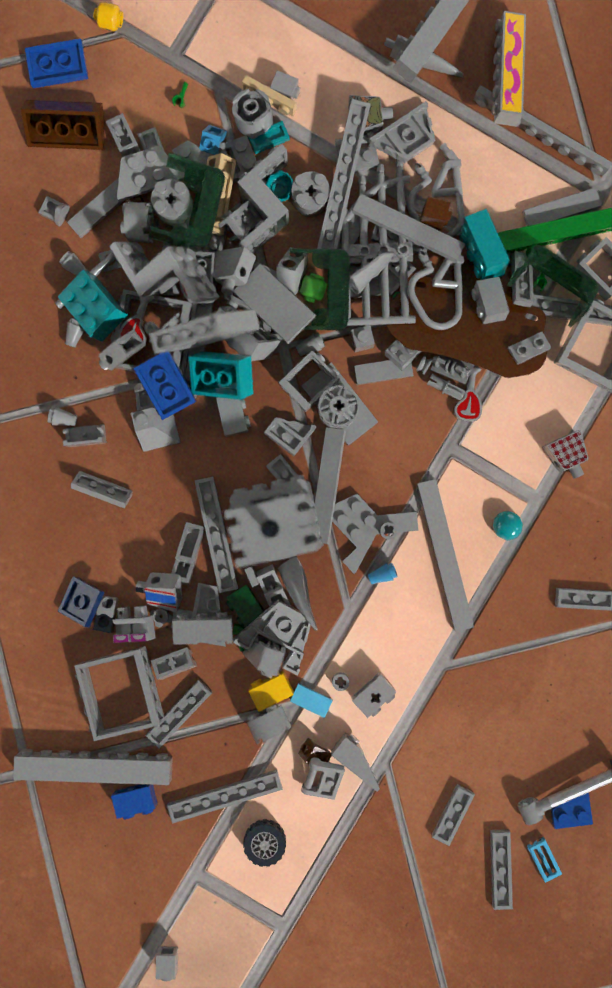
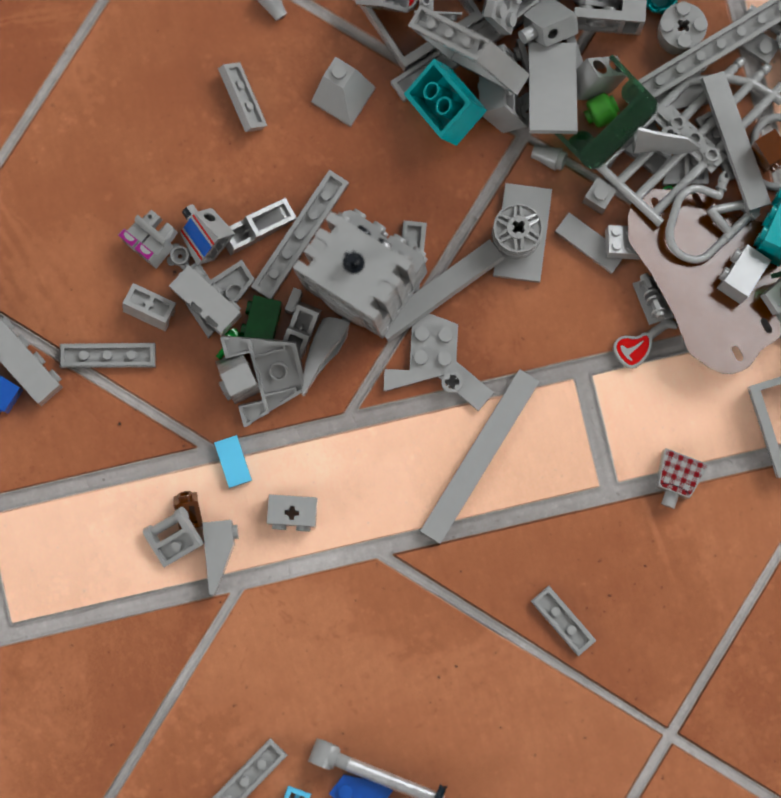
camera: 45 degrees right, 5 degrees down
dark blue tile [58,576,105,627] -> none
light grey hinge [63,424,107,447] -> none
light grey window [75,646,165,741] -> none
leg [93,595,119,633] -> none
blue plate [133,352,197,420] -> none
light grey tile [134,383,155,411] -> none
light grey tile [167,770,283,824] -> none
light grey brick [216,397,251,437] -> none
black wheel [243,819,286,867] -> none
light grey brick [247,703,291,744] -> none
yellow brick [248,671,294,712] -> none
light grey wing [264,417,317,456] -> none
light grey window [279,351,339,412] -> none
light grey bush [332,672,349,691] -> none
dark azure cone [368,563,398,584] -> none
light grey bush [416,355,432,375] -> none
light grey axle [427,374,465,400] -> none
light grey tile [431,784,475,846] -> none
teal hair [493,511,523,541] -> none
light grey bracket [508,332,551,364] -> none

